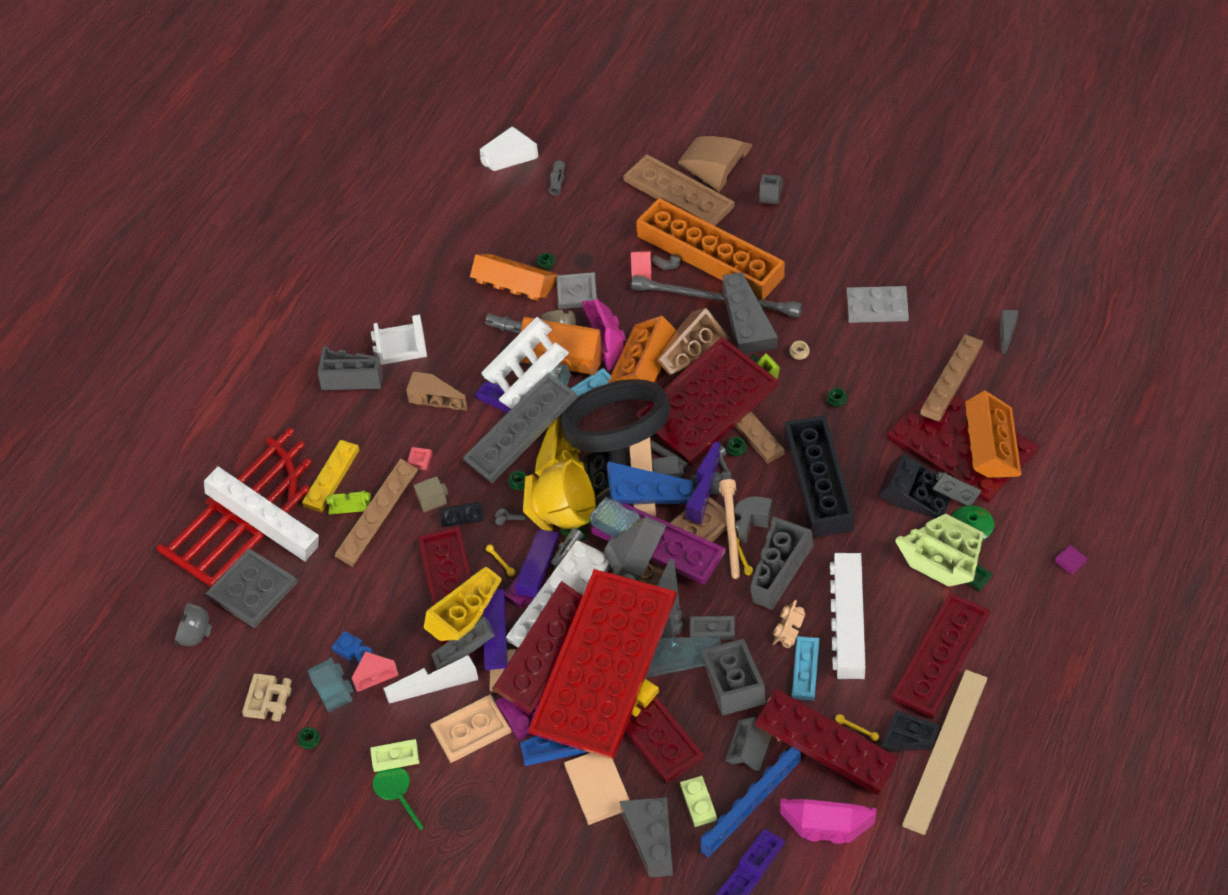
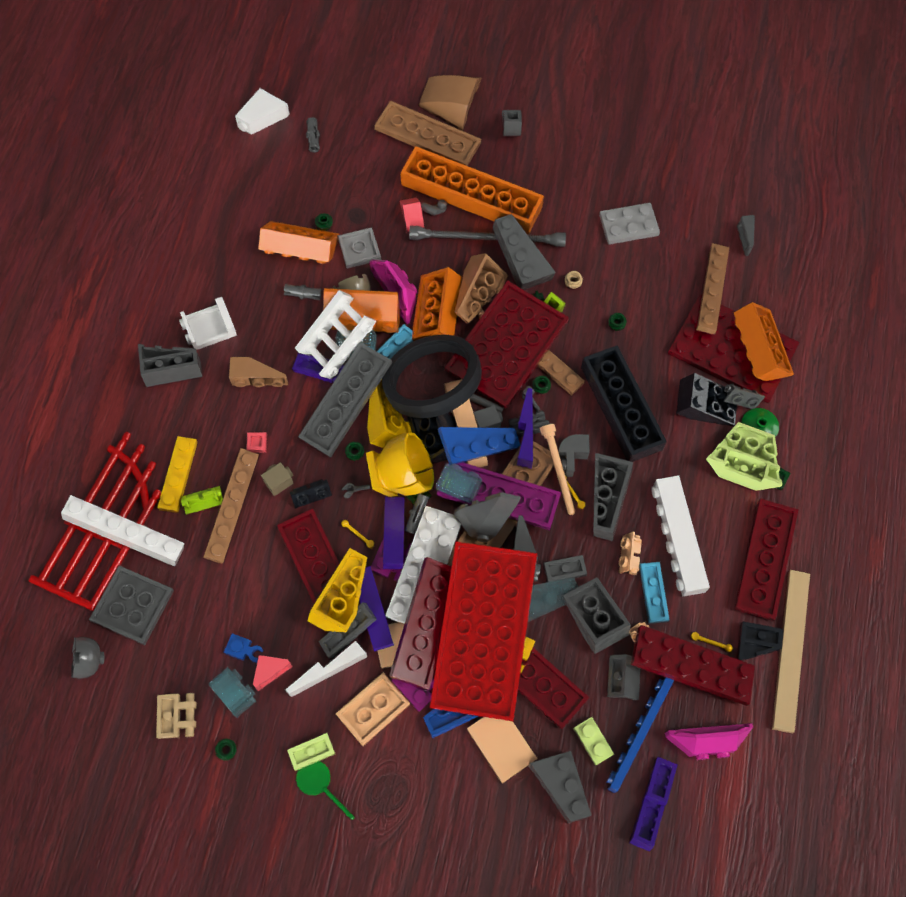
camera: 20 degrees left, 15 degrees up
magenta tile [1055,545,1087,575] -> none

